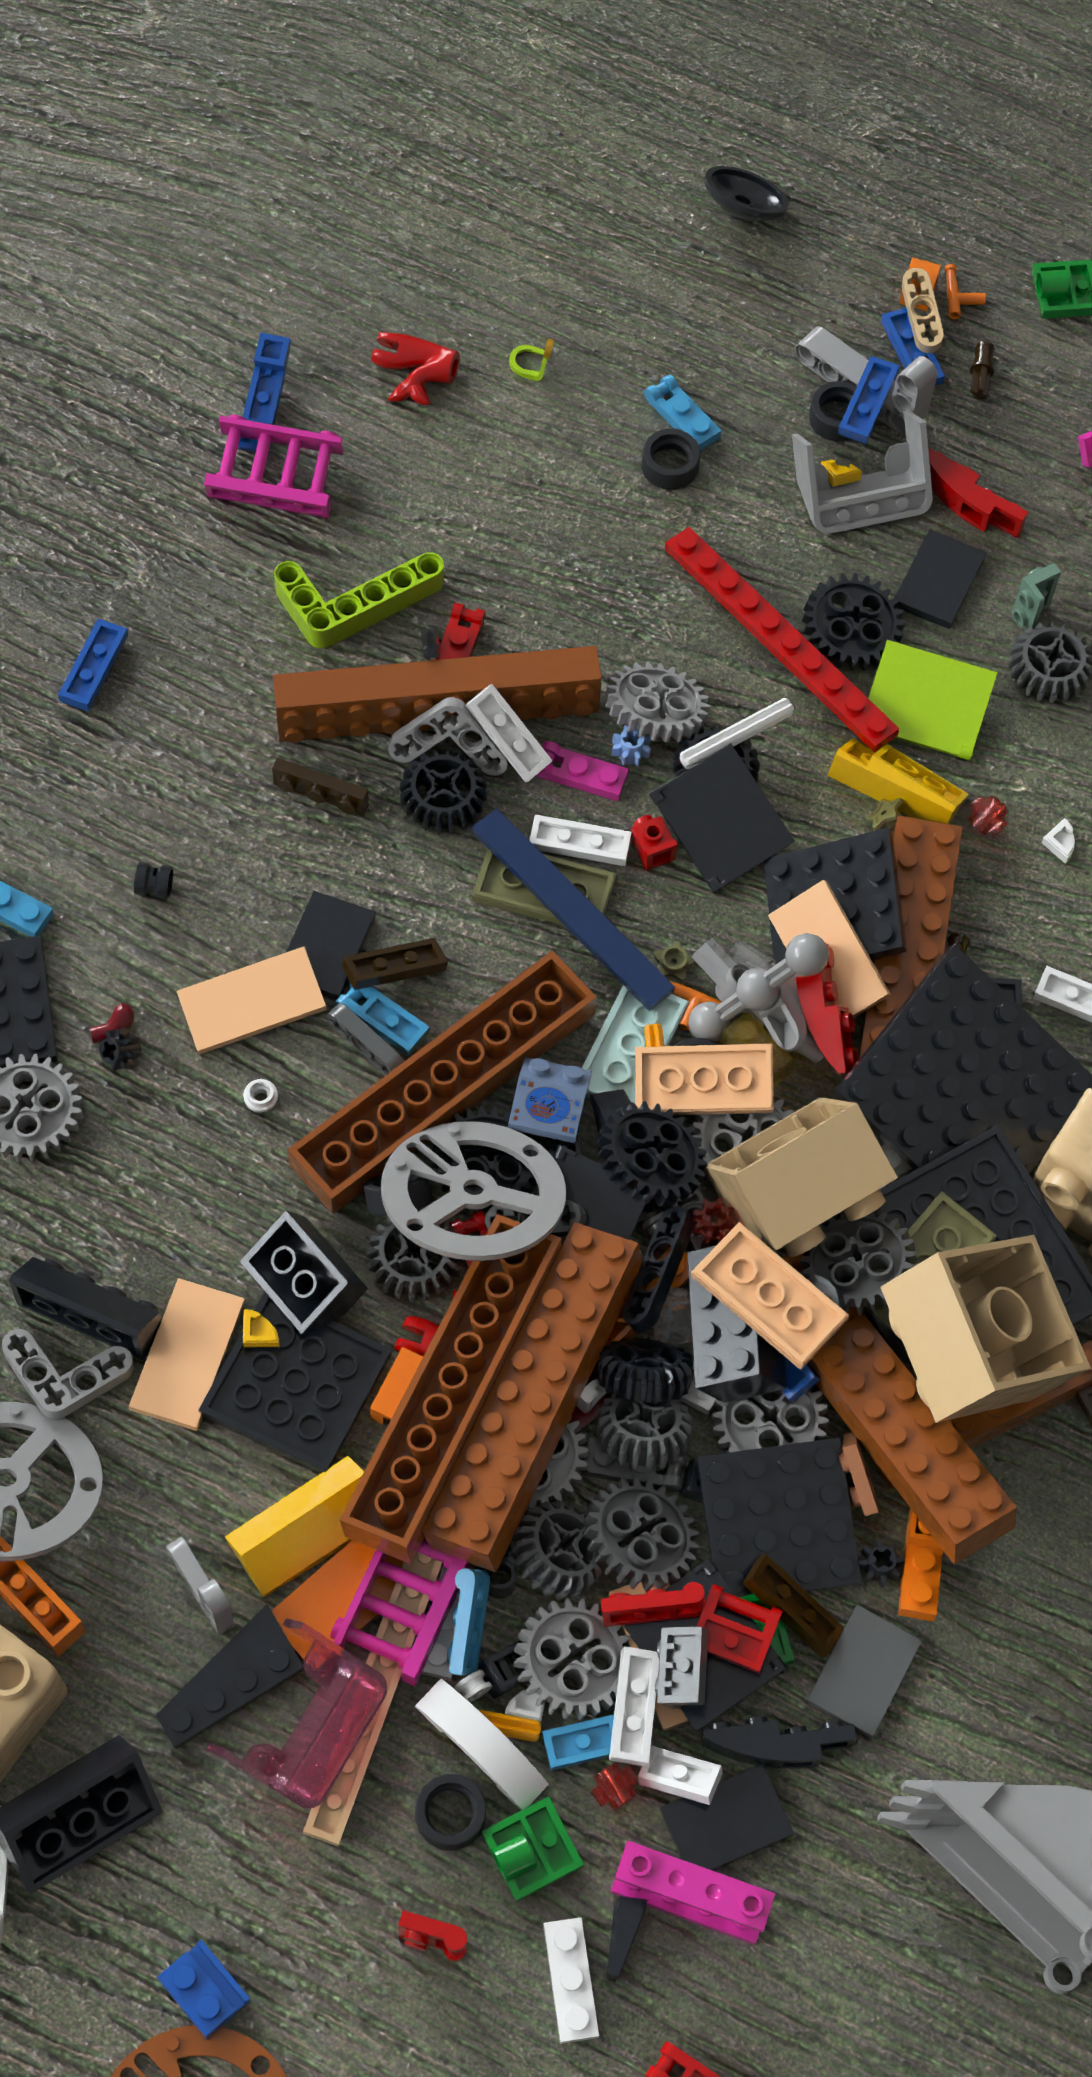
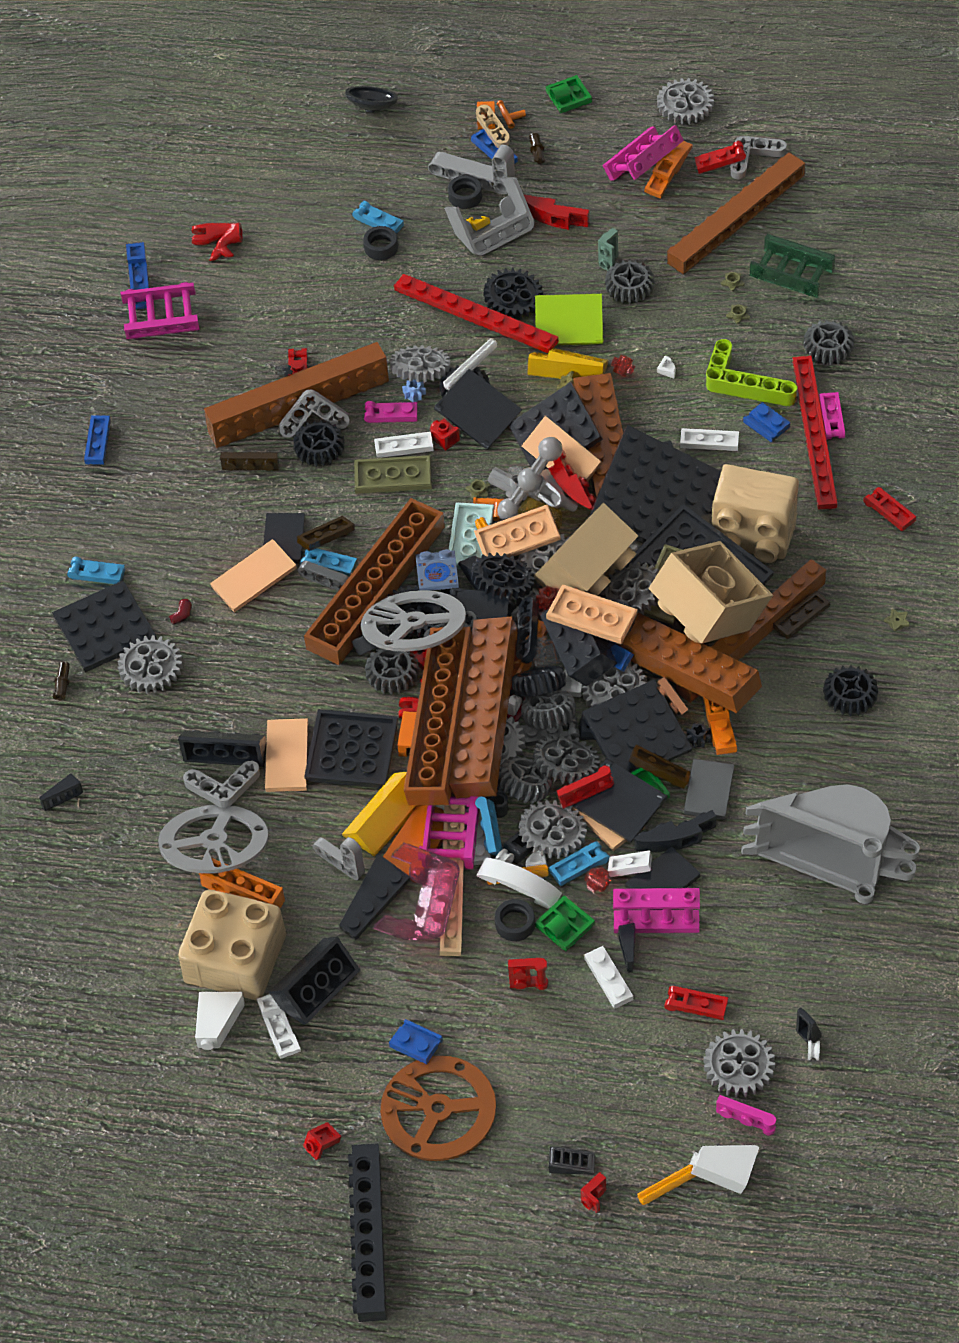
camera: 10 degrees left, 10 degrees down
black gear [99,1028,142,1070] -> none
black wheel [134,862,174,899] -> none
black slope [240,1211,368,1335] -> none
white plate [243,1079,278,1113] -> none
yellow tile [243,1309,279,1347] -> none
lime beam [274,552,444,649] -> none
white plate [465,684,552,782] -> none
dark blue tile [472,808,675,1012] -> none
lime piece [509,338,555,381] -> none
white plate [609,1646,660,1766] -> none
bracket [655,1627,708,1709] -> none
red plate [696,1584,783,1674] -> none
blue plate [838,356,900,444] -> none
black tile [894,529,987,629] -> none

